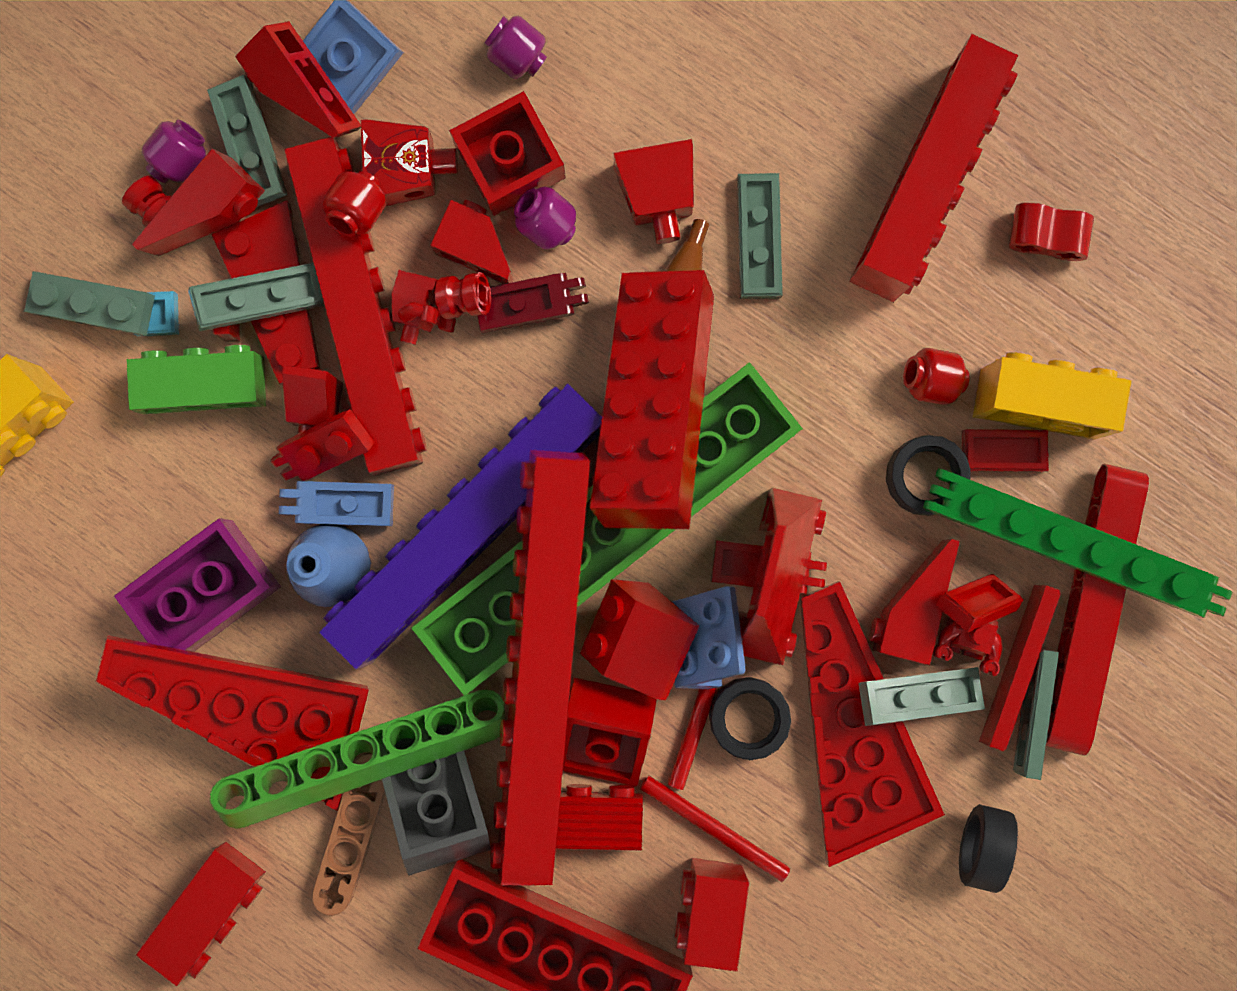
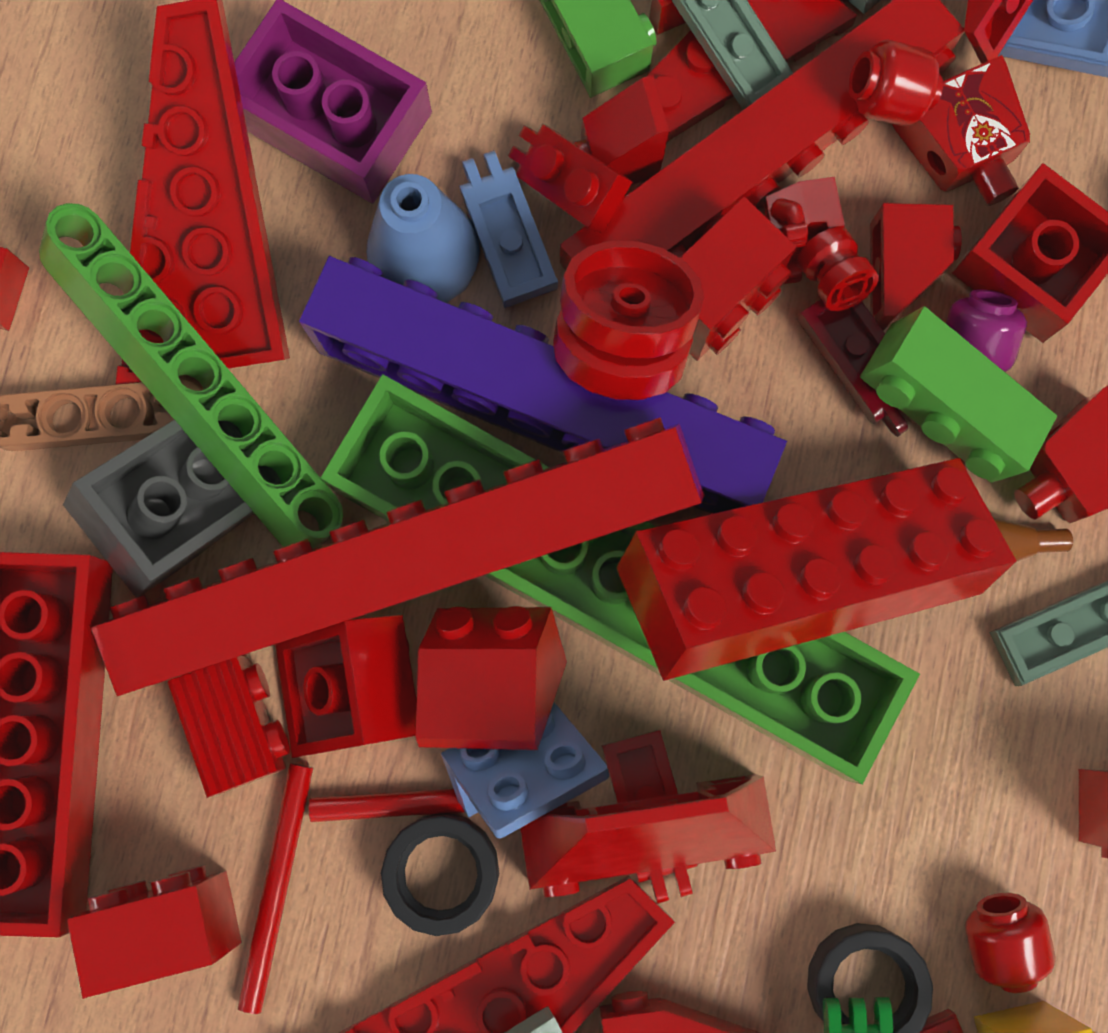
camera: 70 degrees right, 5 degrees down
none -> red wheel [553,240,705,400]
none -> red brick [680,196,797,361]
none -> bright green brick [860,306,1058,483]

